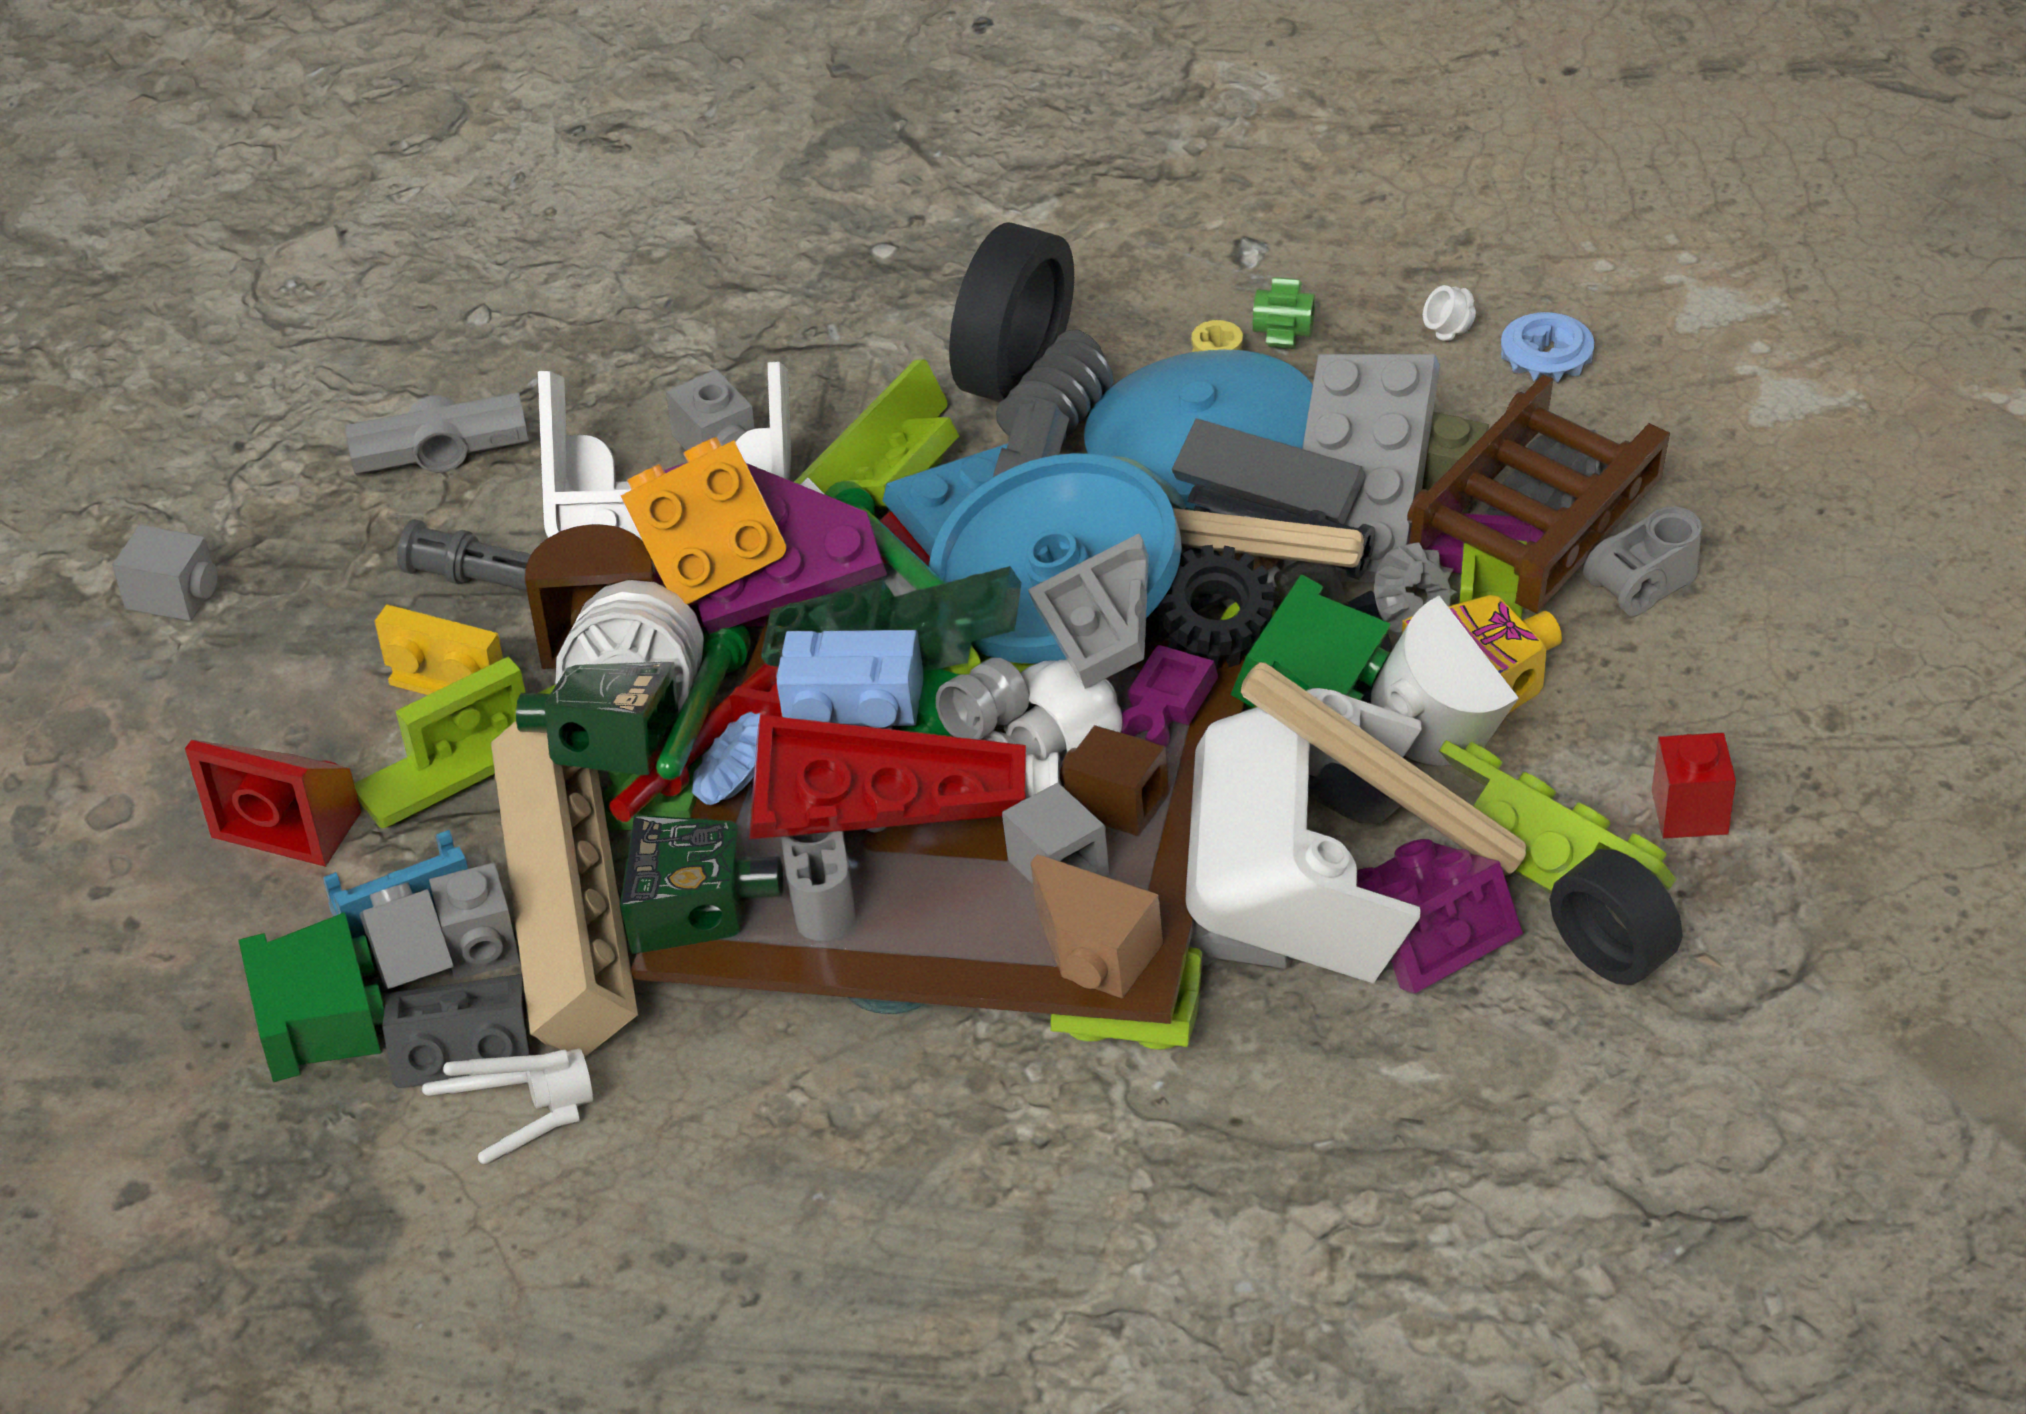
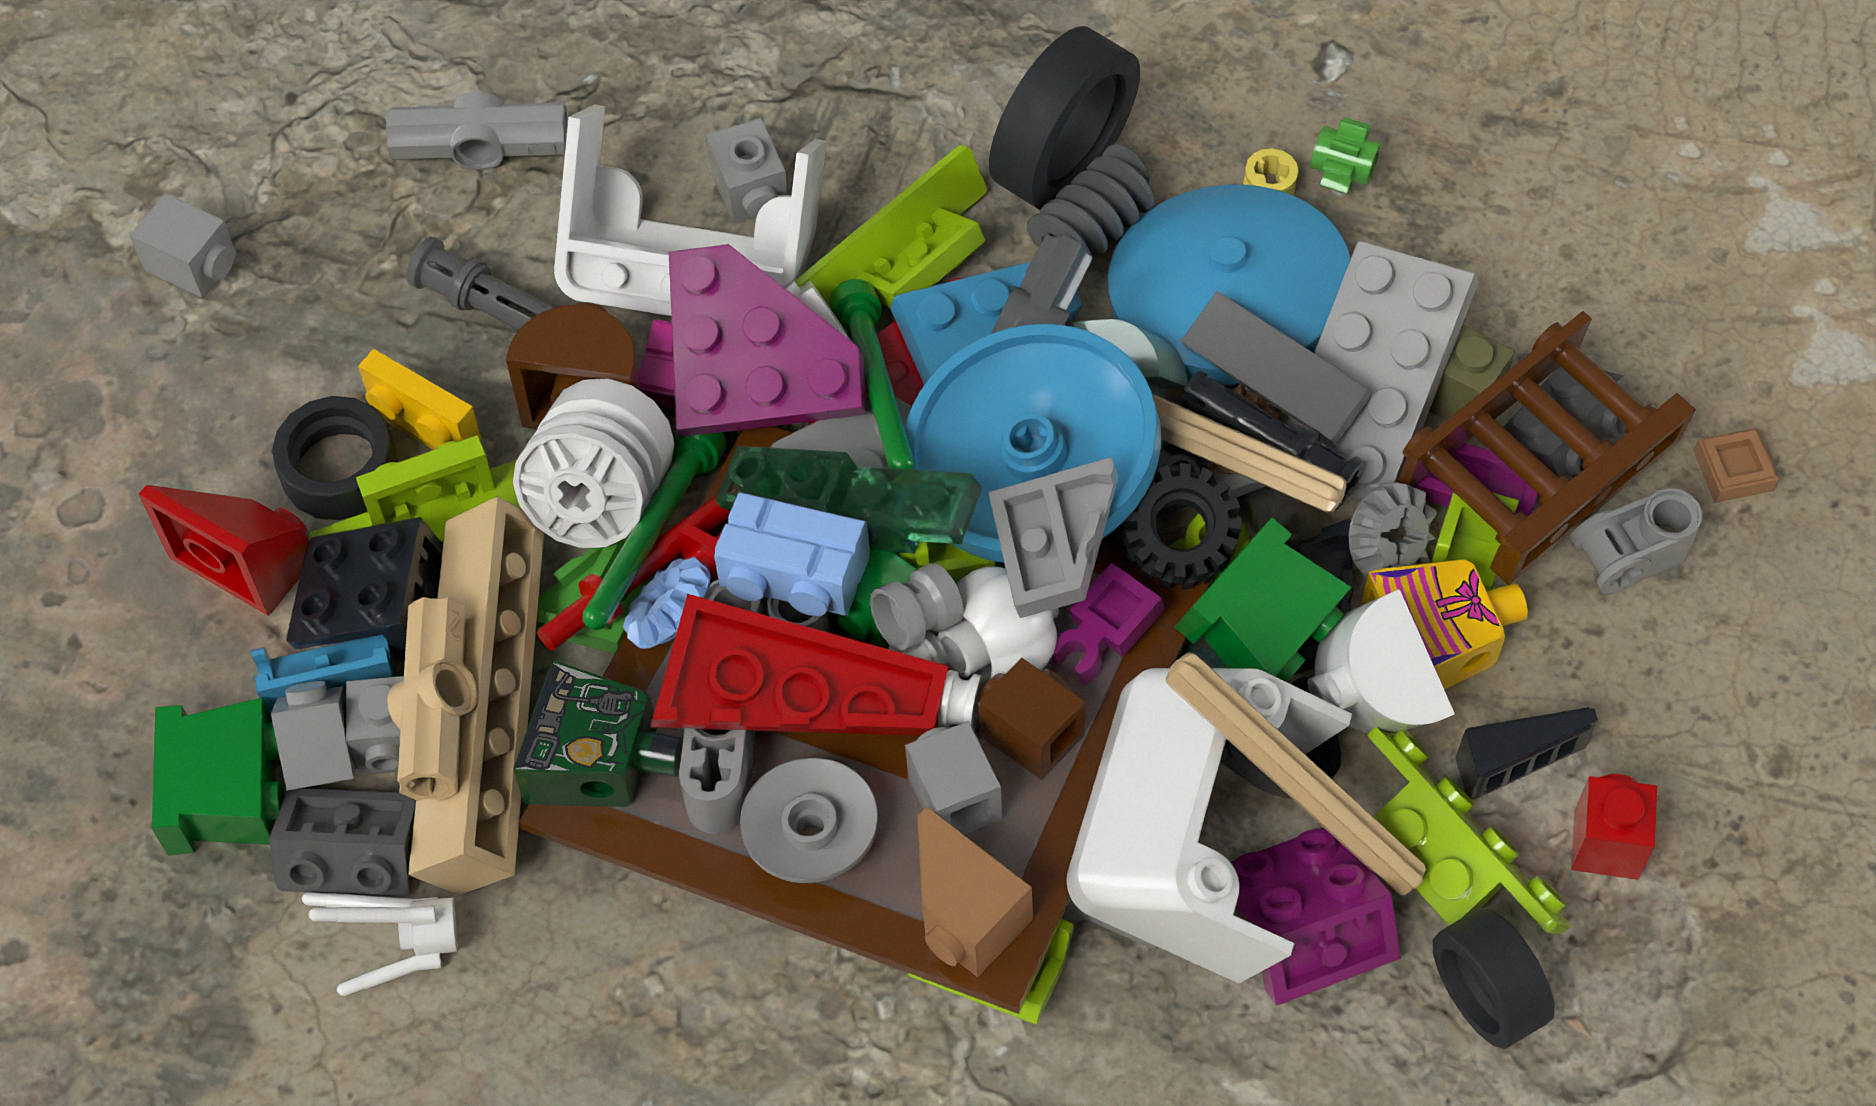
camera: 10 degrees right, 15 degrees up
dark green torso [516,662,679,775] -> none
light orange bracket [620,436,786,604] -> none
white plate [1423,285,1476,341] -> none
light blue gear [1501,312,1594,382] -> none
none -> black tyre [272,396,398,520]
none -> black bracket [286,517,443,659]
none -> tan piece [387,597,478,800]
none -> light grey dish [740,758,878,883]
none -> black slope [1455,707,1598,800]
none -> medium nougat tile [1693,428,1779,503]

